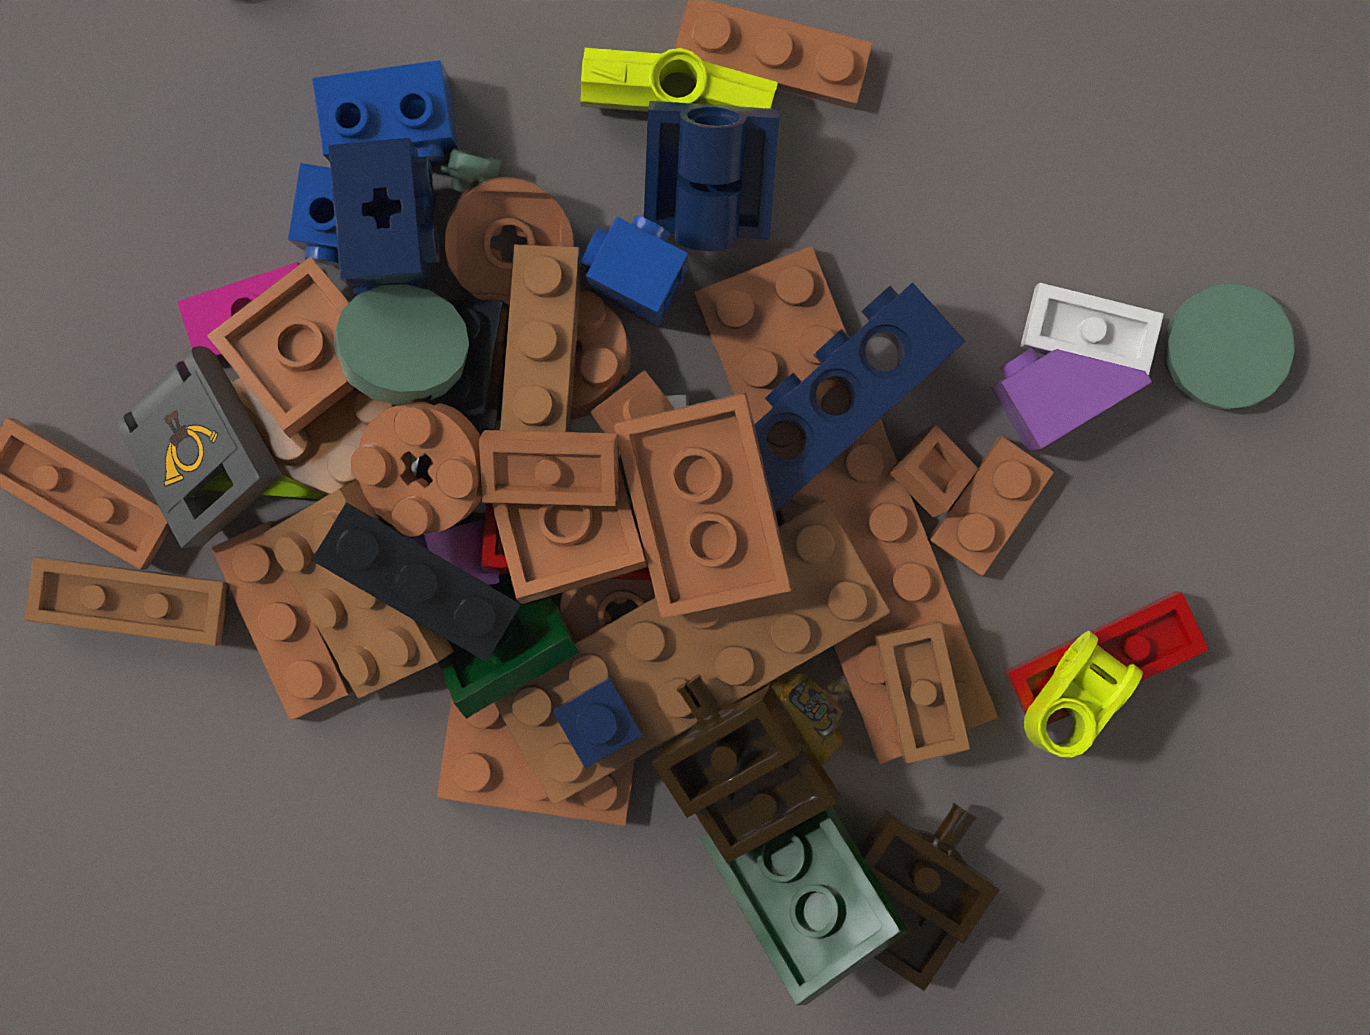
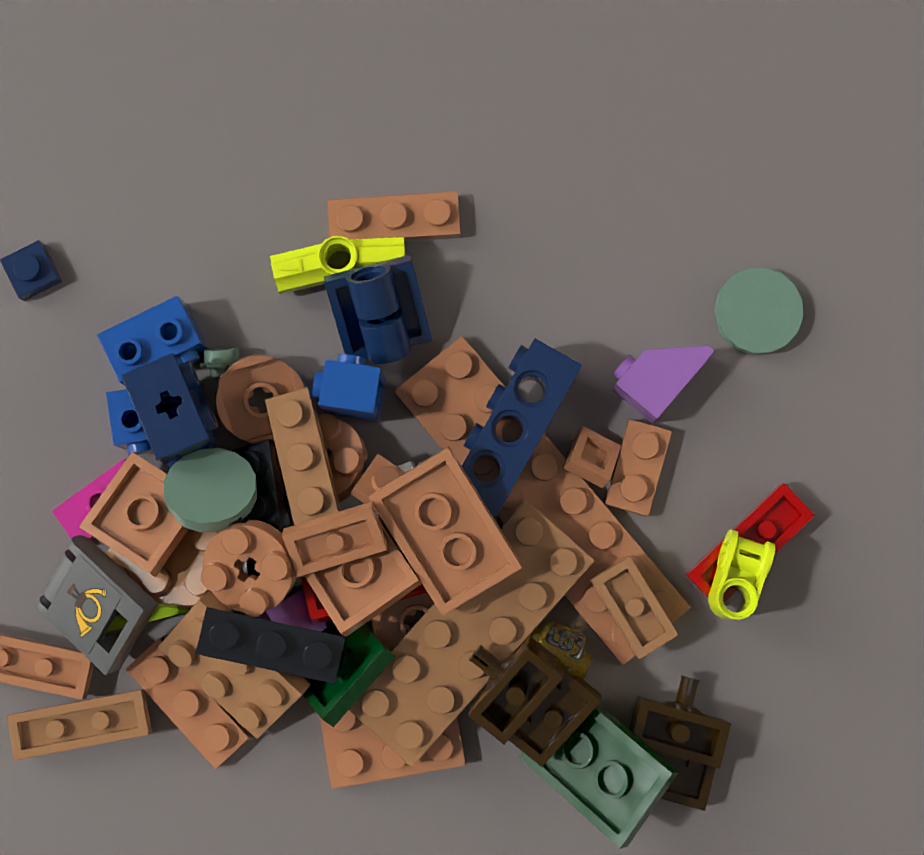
camera: 20 degrees left, 5 degrees down
dark blue plate [553,676,643,769] -> none
white plate [1020,283,1164,375] -> none

